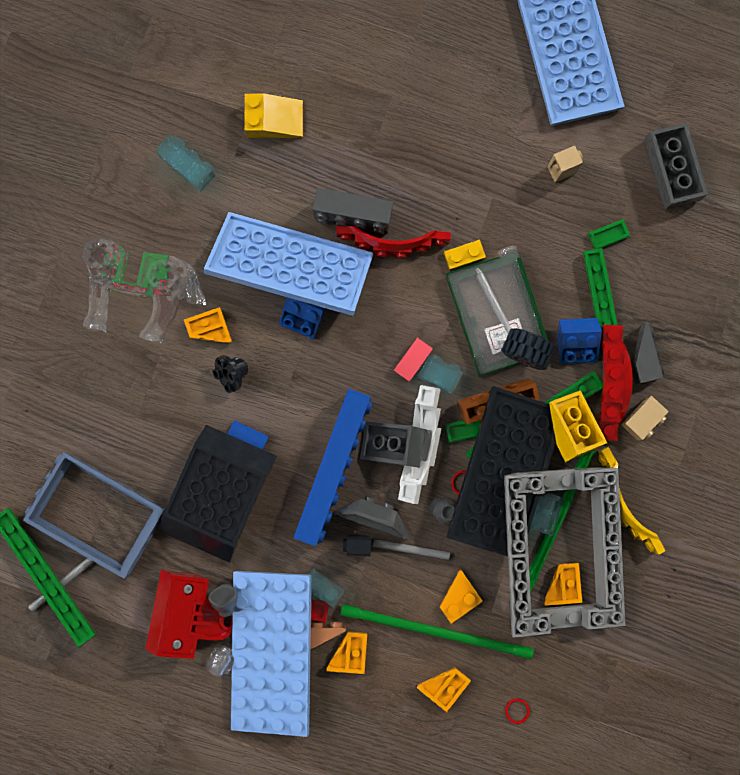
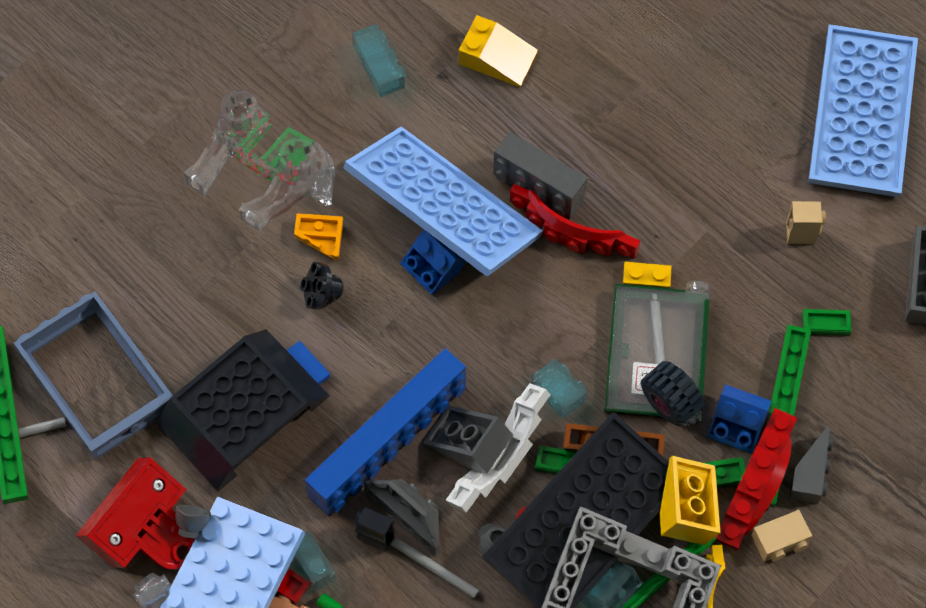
camera: 25 degrees right, 20 degrees down
coral slope [394,337,433,381] -> none

